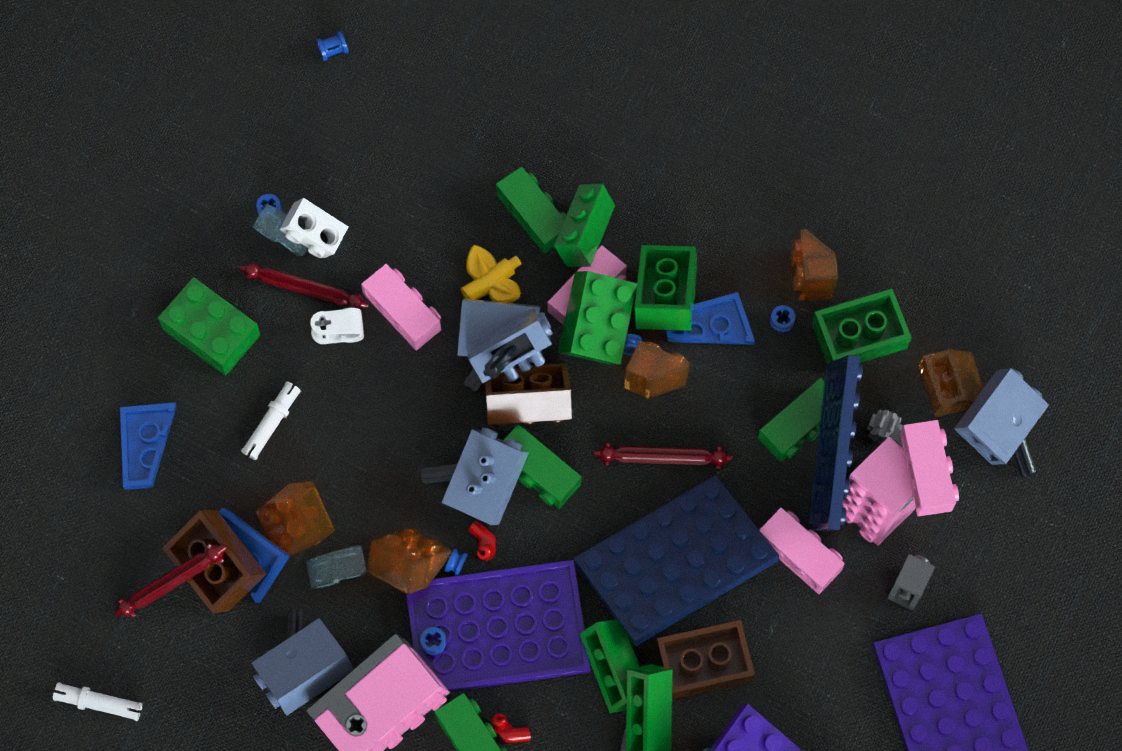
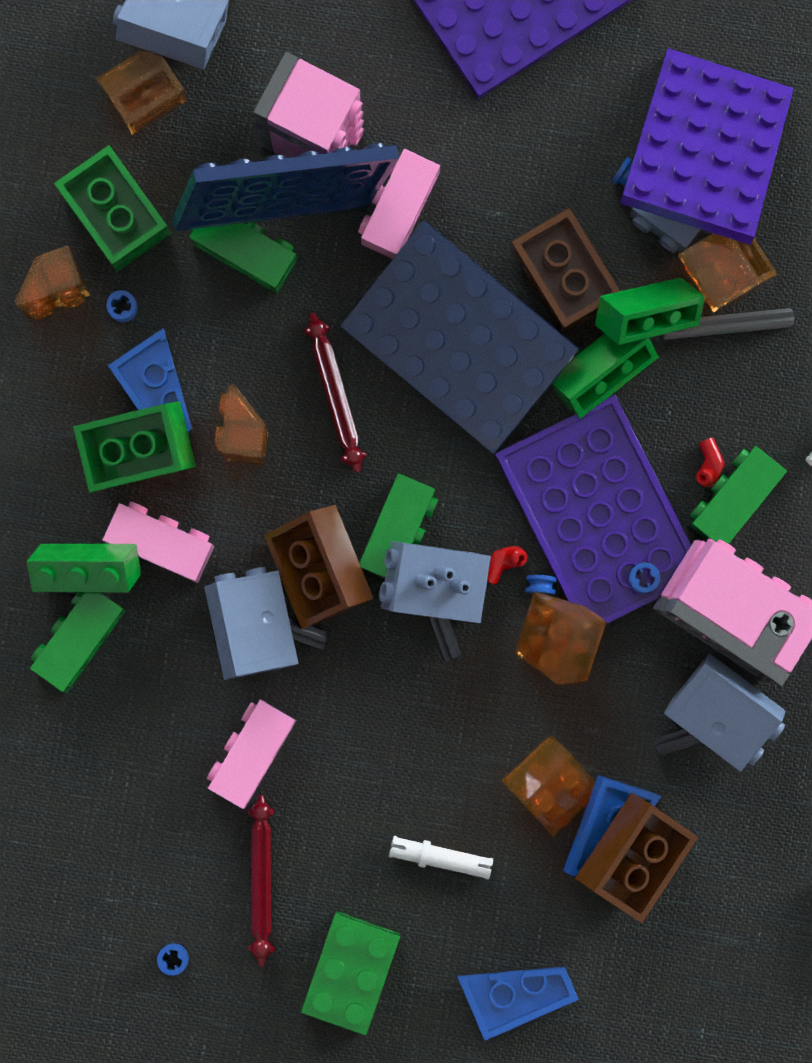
camera: 110 degrees left, 15 degrees up
dark red wheel [114,543,227,618] -> none
clear light blue slope [252,204,308,256] -> none
white brick [279,198,348,258] -> none
clear light blue slope [306,545,367,589] -> none
white piece [310,308,364,344] -> none
yellow plant [460,245,522,303] -> none
sand blue piece [467,308,553,383] -> none
green brick [558,271,637,365] -> none
blue bush [623,334,642,355] -> none
light grey gear [867,410,903,444] -> none
dark grey brick [887,554,935,611] -> none
bright pink brick [900,420,959,517] -> none

